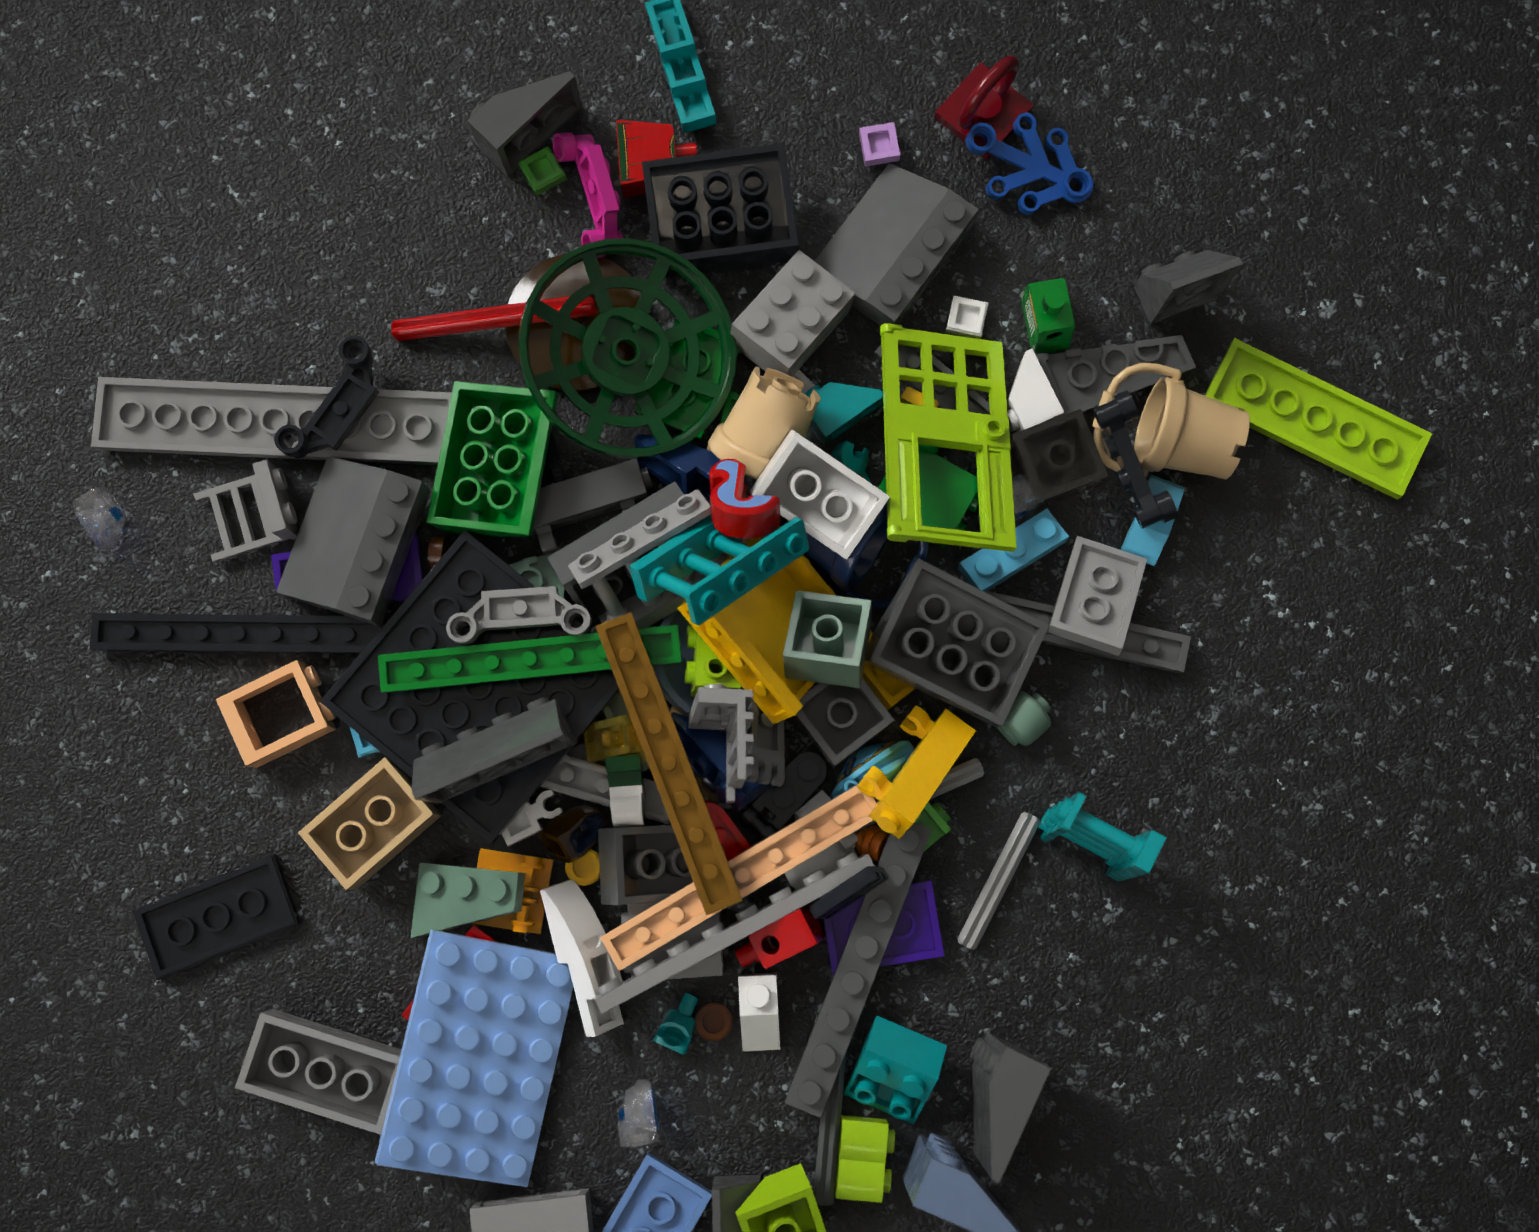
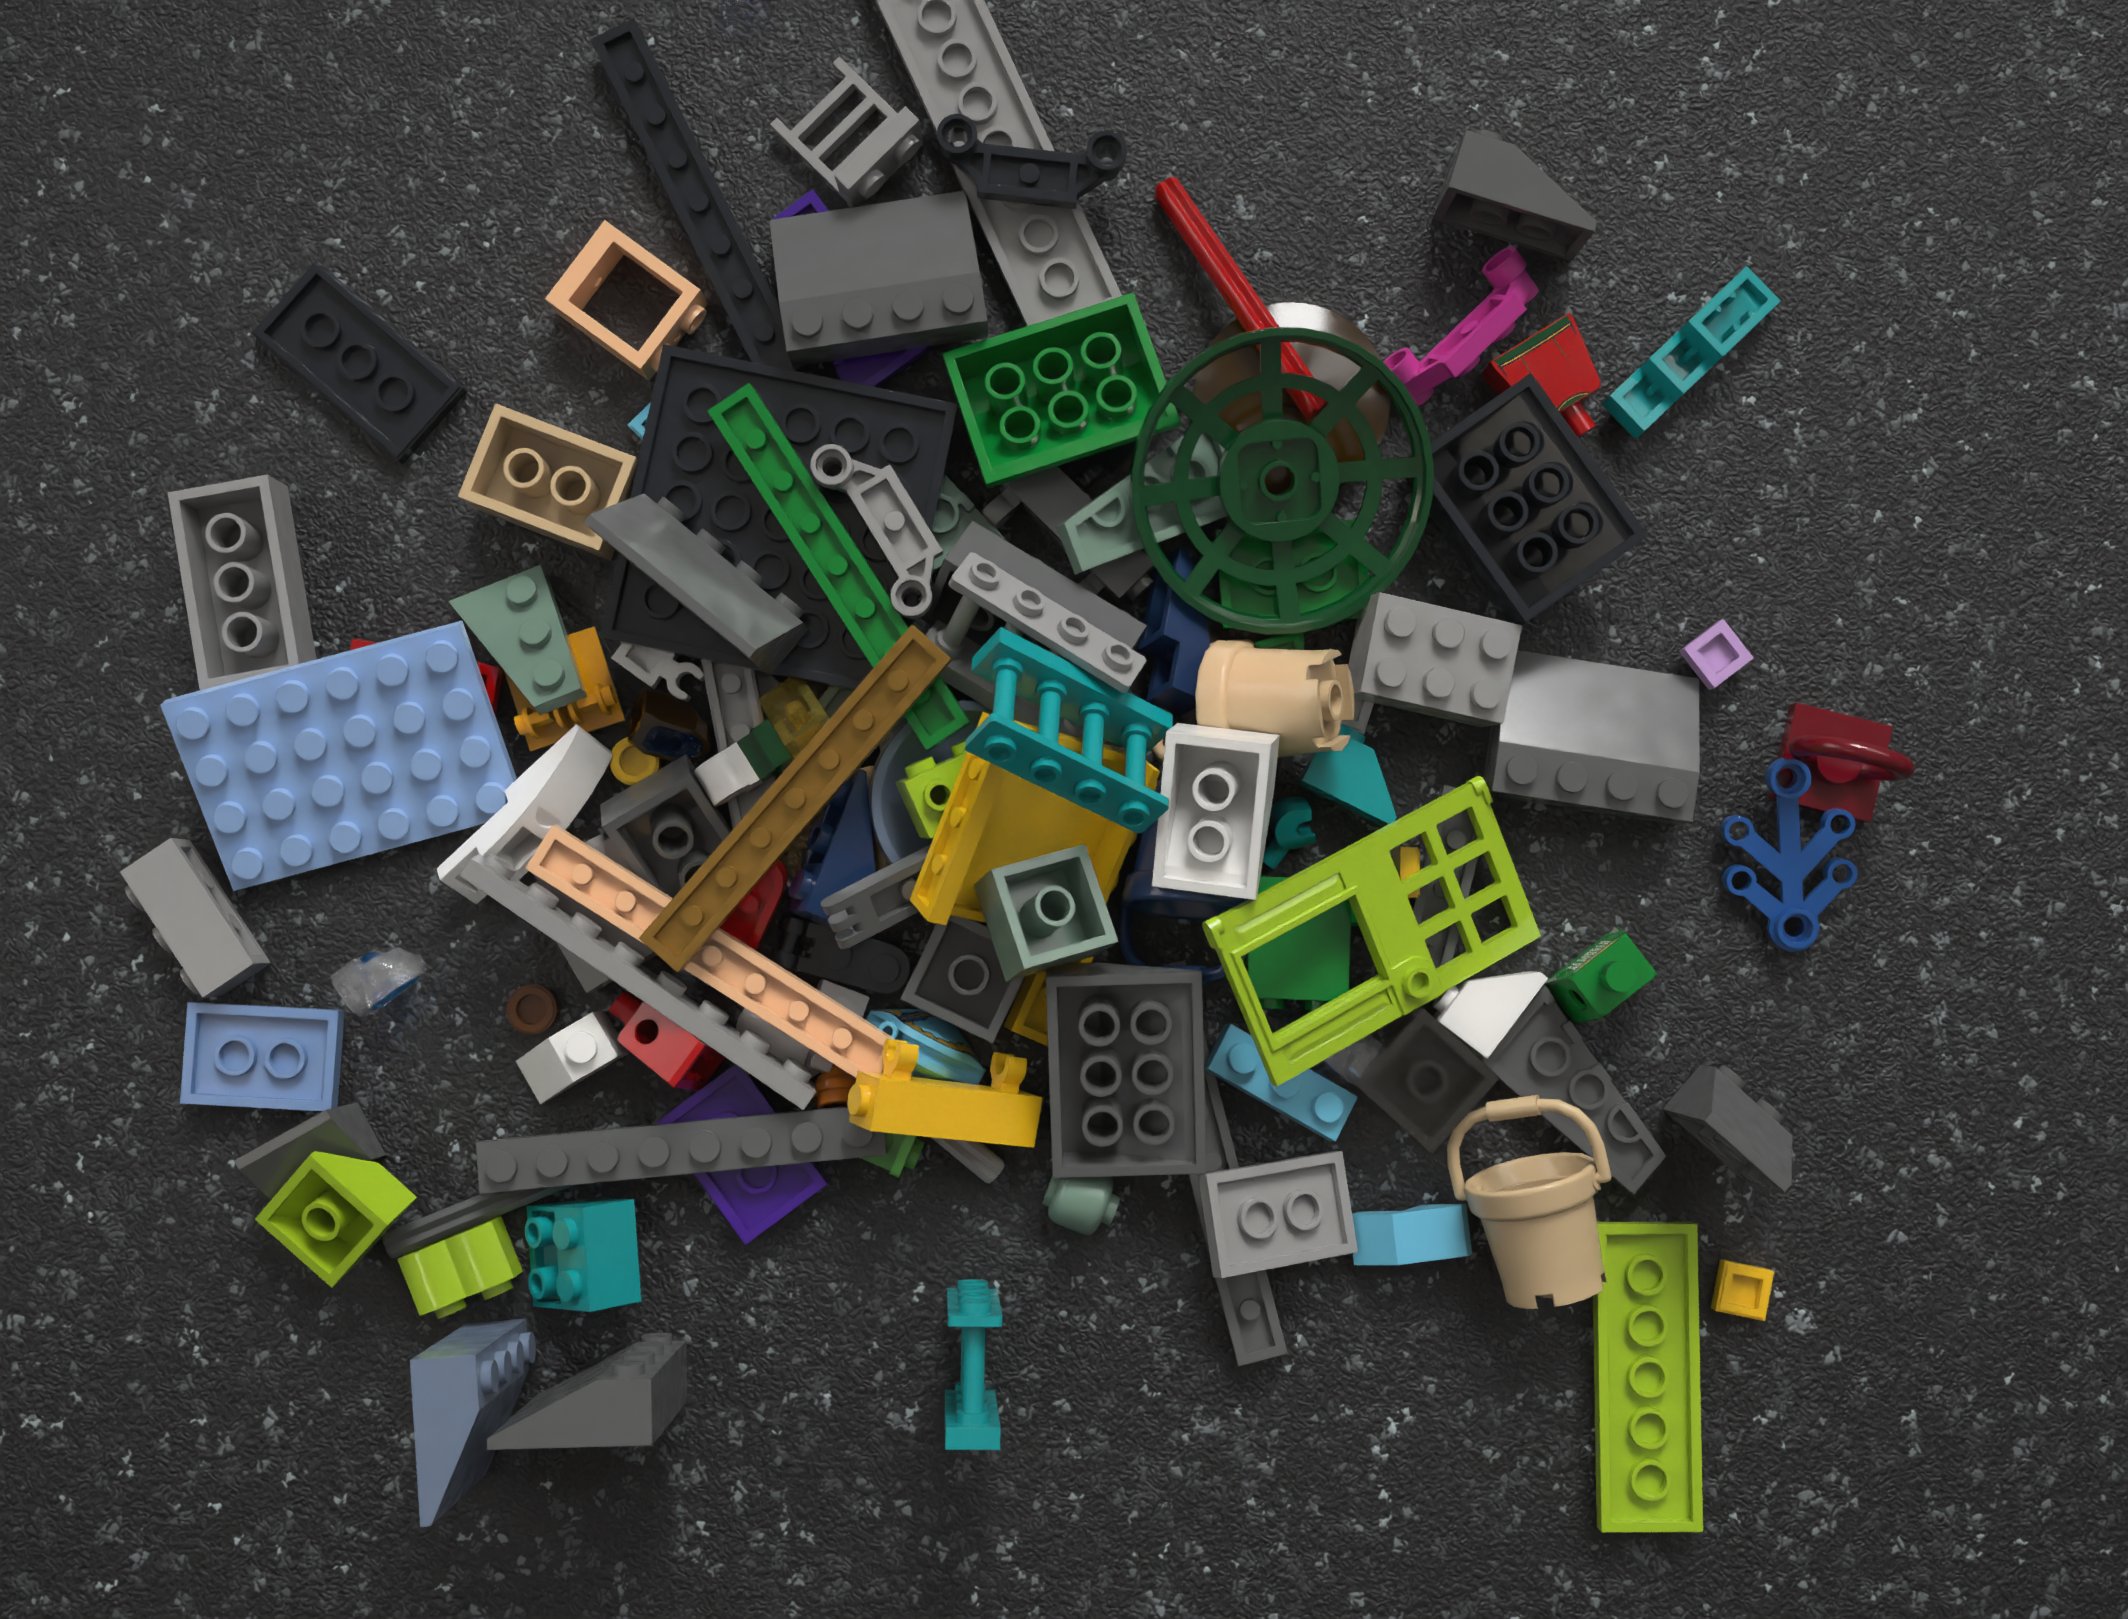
camera: 55 degrees right, 5 degrees up
reddish brown tile [428,535,452,569] -> none
bright green tile [518,146,567,196] -> none
teal piece [653,993,698,1055] -> none
light grey plate [689,684,754,803] -> none
red animal [709,459,781,539] -> none
black tile [808,866,889,919] -> none
white tile [945,296,988,339] -> none
light grey axle [957,812,1040,950] -> none
black plate [1093,390,1179,529] -> none
none -> sand green wing [1057,431,1228,575]
none -> yellow tile [1711,1259,1774,1321]

